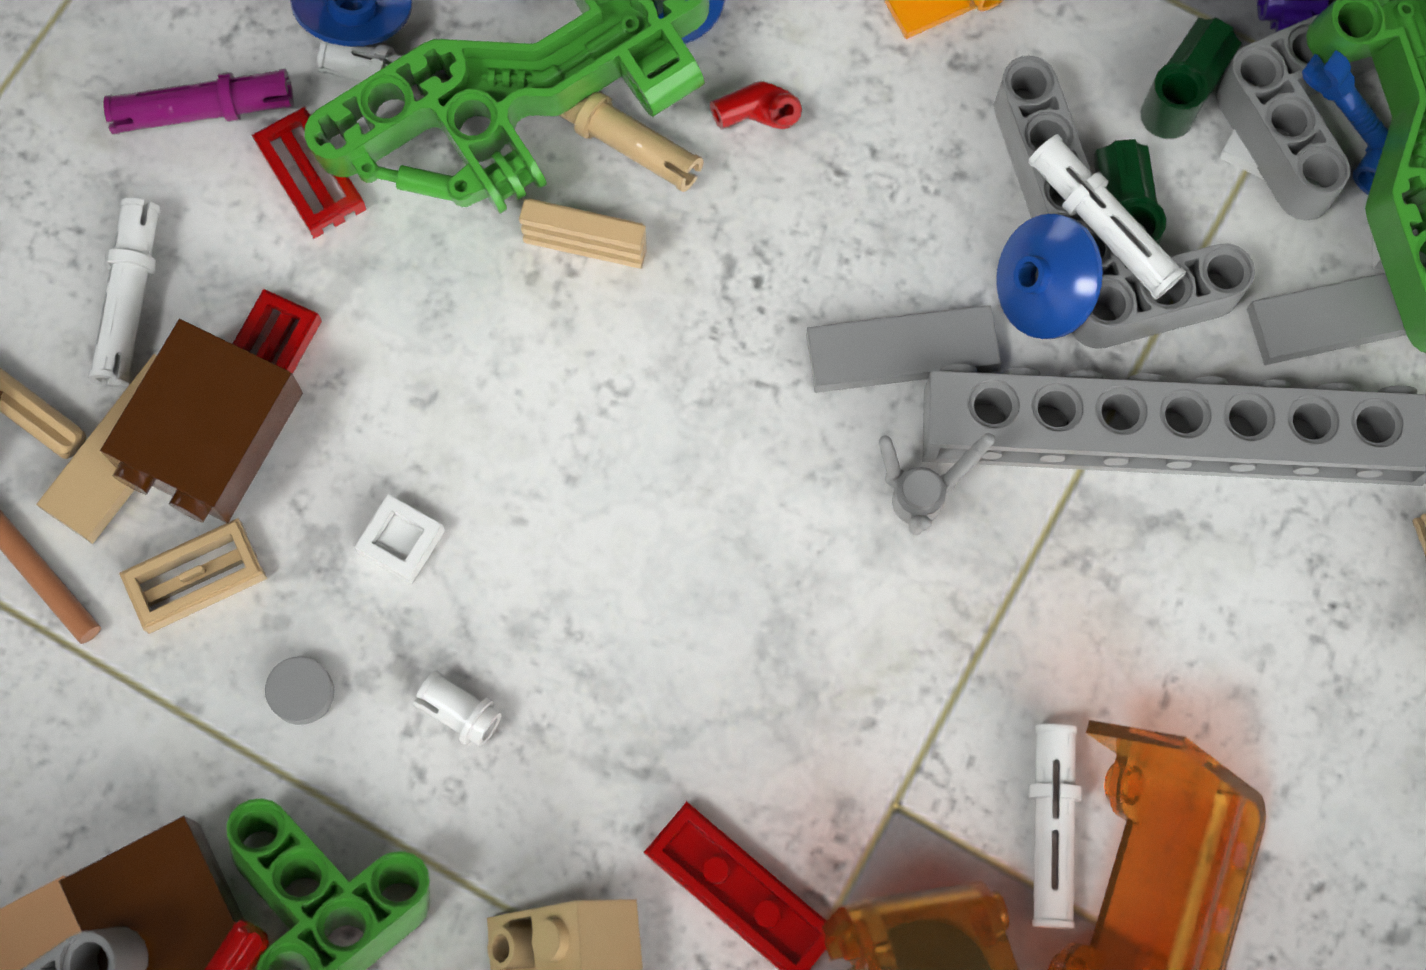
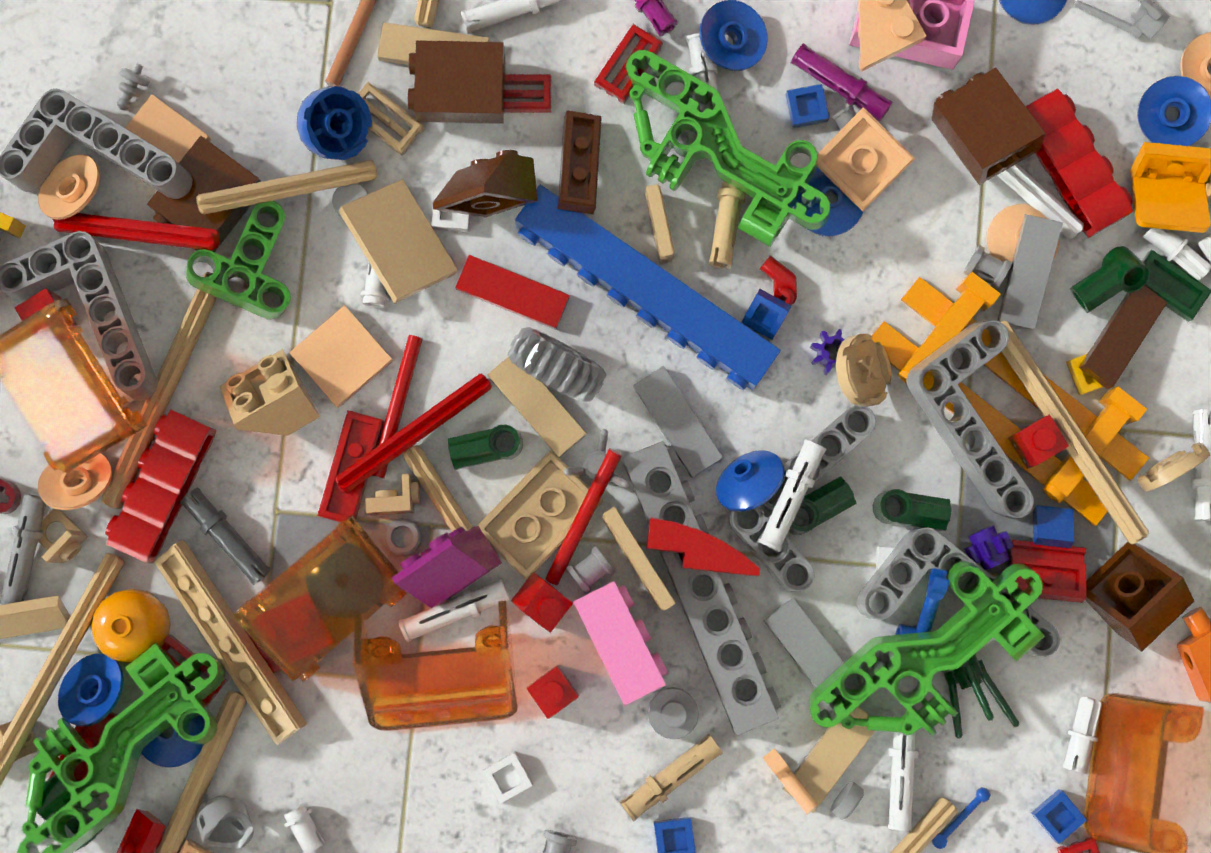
camera: 65 degrees right, 10 degrees up
none -> tan axle [197,160,377,214]
none -> light nougat tile [289,305,393,408]
none -> blue cylinder [297,86,372,160]
none -> red axle [335,373,492,493]
none -> tan tile [339,179,458,304]
none -> tan bracket [365,473,420,516]
none -> red bar [371,335,423,479]
none -> light grey tile [384,518,422,556]
none -> magenta slope [392,526,502,608]
none -> tan axle [403,445,473,532]
none -> reddish brown slope [433,150,537,217]
none -> dark green piece [448,424,523,470]
none -> red tile [455,255,570,330]
none -> tan tile [477,450,603,580]
none -> white tile [482,752,533,804]
none -> tan tile [487,356,586,458]
none -> light grey gear [507,327,606,402]
none -> red brick [511,572,573,633]
none -> blue brick [515,184,781,391]
none -> red brick [526,665,579,719]
none -> red bar [545,448,622,585]
none -> reddish brown tile [557,110,602,215]
none -> light grey bush [566,546,615,594]
none -> bright pink brick [573,581,668,706]
none -> tan tile [602,506,676,611]
none -> red slope [646,518,760,576]
none -> light grey piece [647,687,699,740]
none -> blue tile [741,289,792,340]
none -> dark purple gear [810,329,845,375]
none -> tan tile [836,334,892,407]

